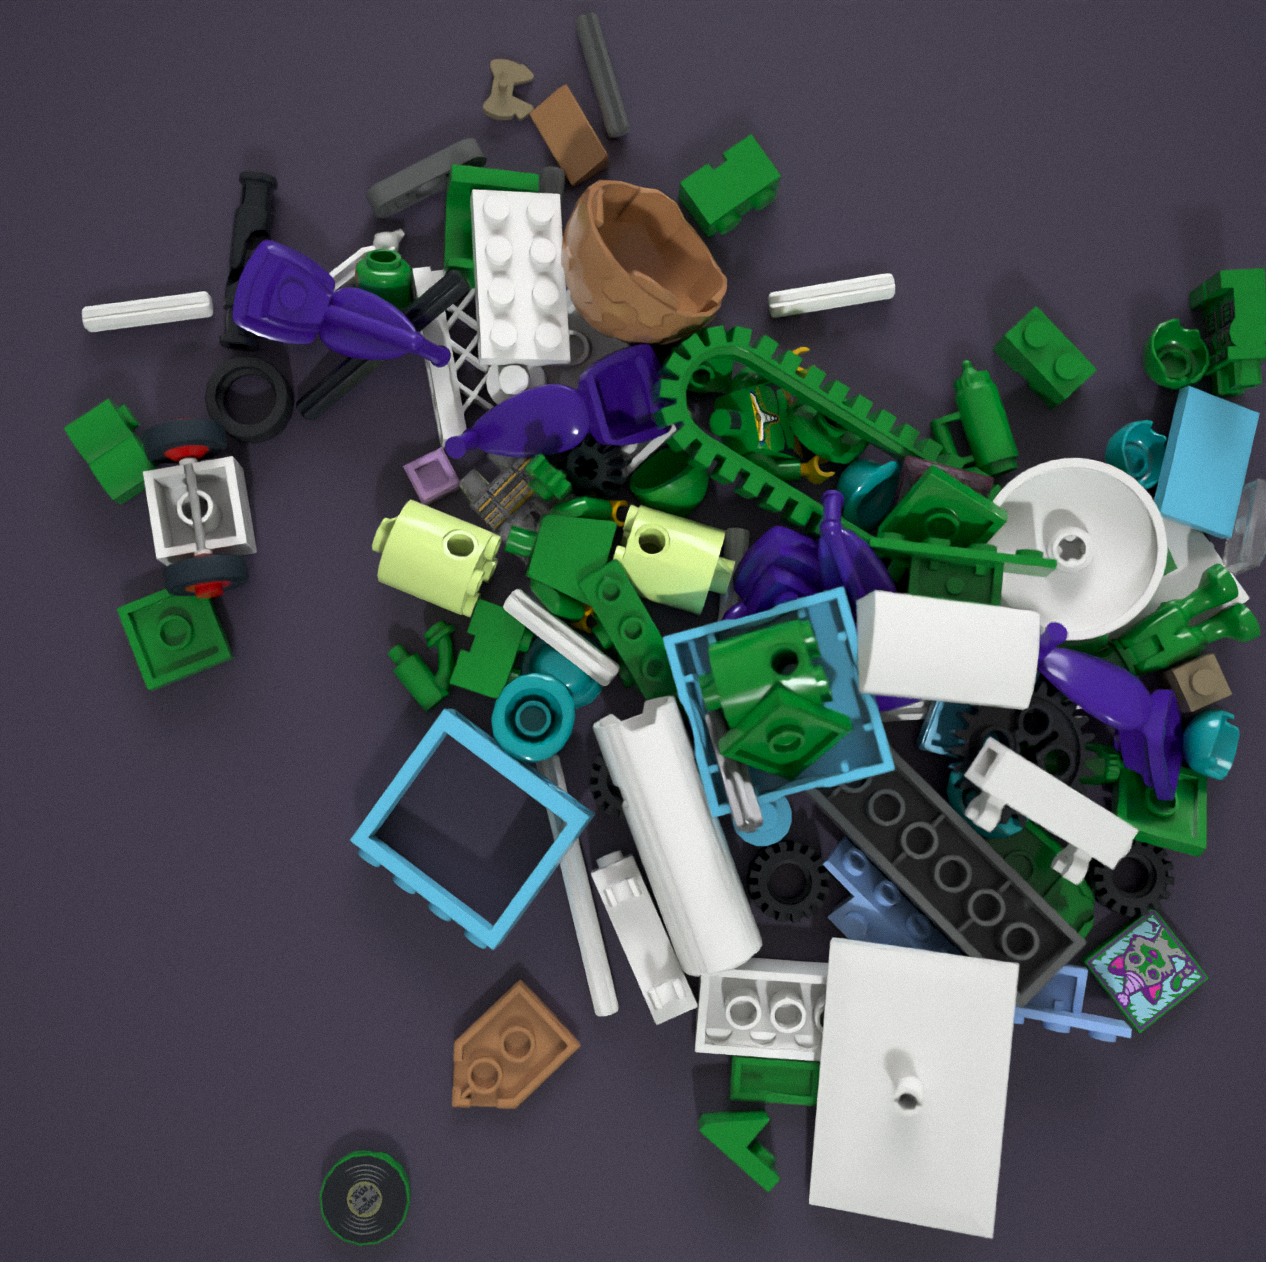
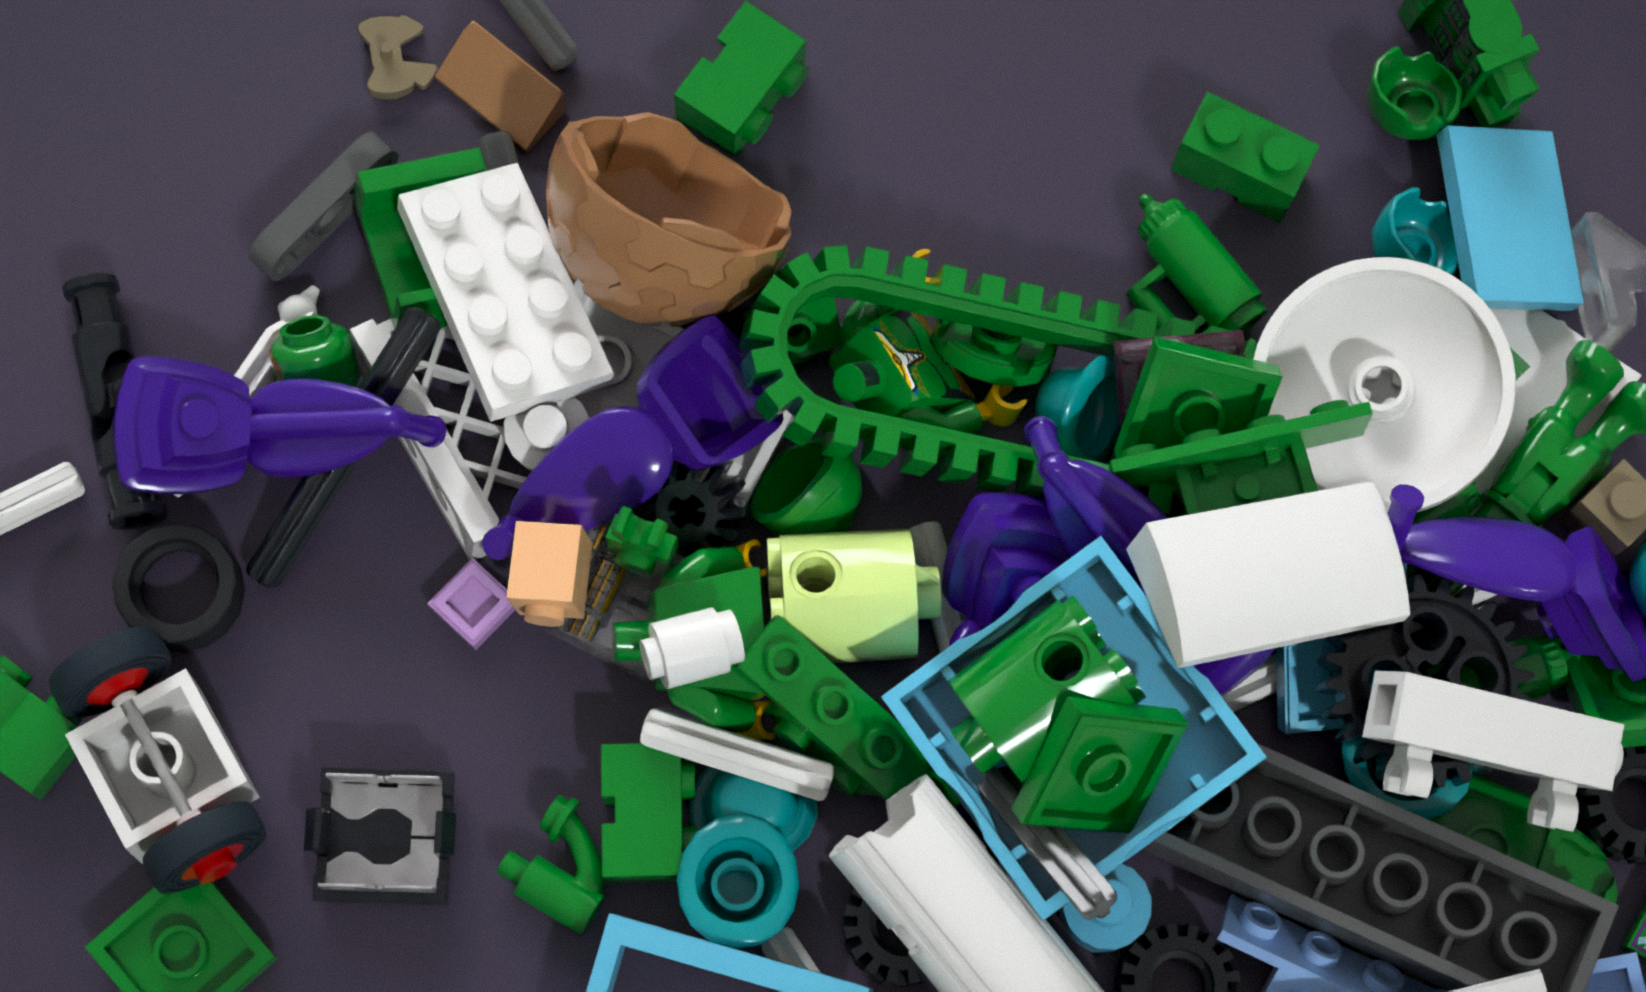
camera: 20 degrees left, 10 degrees down
yellowish green cylinder [372,500,502,618] -> none
white axle [768,273,895,318] -> none
none -> piece [303,767,456,905]
none -> light nougat brick [506,521,593,627]
none -> white brick [639,607,745,689]

